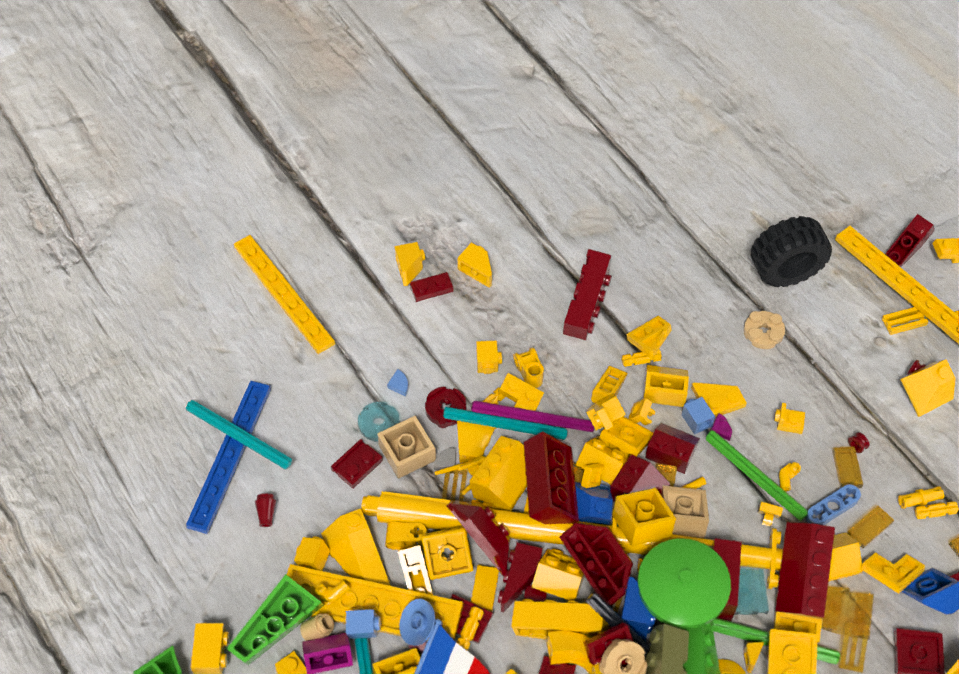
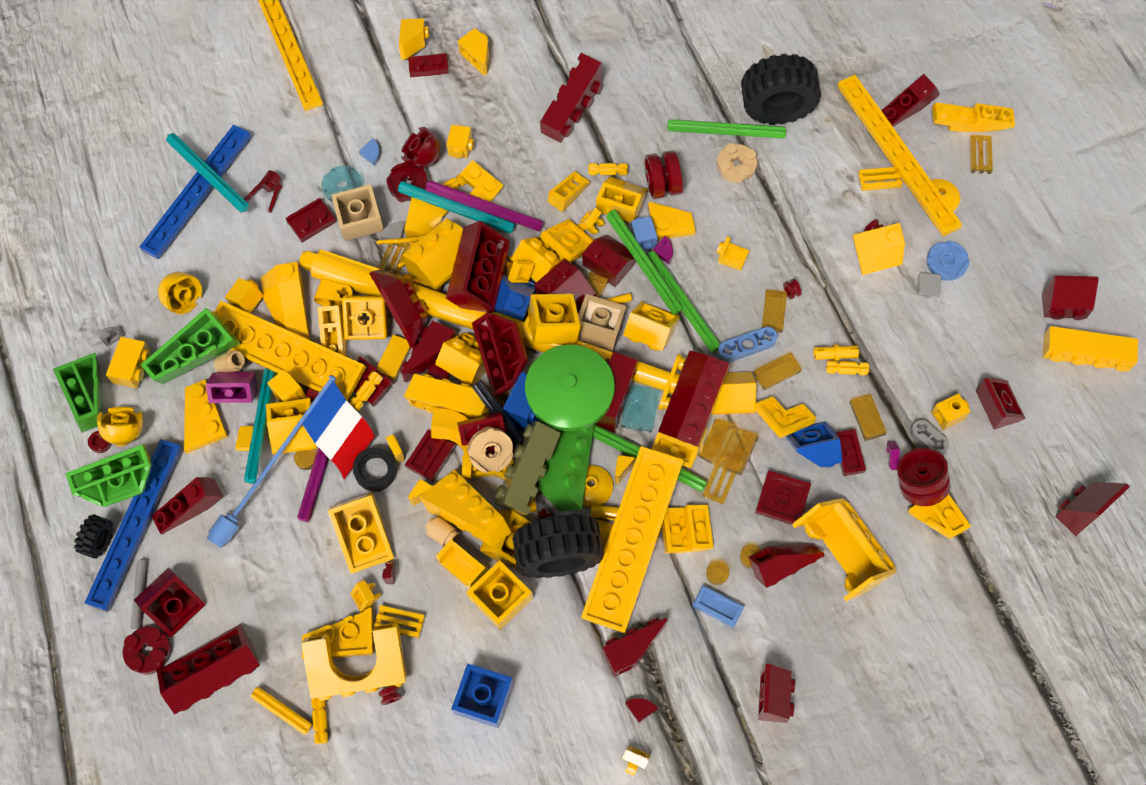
camera: 15 degrees right, 10 degrees up
dark red cone [255,493,276,527] -> none
yellow arm [315,580,350,602] -> none
medium blue brick [346,609,381,639] -> none
medium blue dish [399,599,435,646] -> none
yellow piece [513,347,544,388] -> none
yellow brick [586,393,626,431] -> none
yellow wing [626,315,672,358] -> none
yellow tile [758,502,783,527] -> none
yellow arm [779,462,801,492] -> none
none -> light grey tile [96,327,124,347]
none -> yellow cylinder [158,271,202,315]
none -> dark red plant [244,170,282,213]
none -> yellow panel [267,369,306,402]
none -> dark red cylinder [401,127,440,168]
none -> bright green axle [606,210,683,315]
none -> yellow slope [623,301,680,351]
none -> dark red wheel [644,150,683,200]
none -> bright green axle [667,119,786,138]

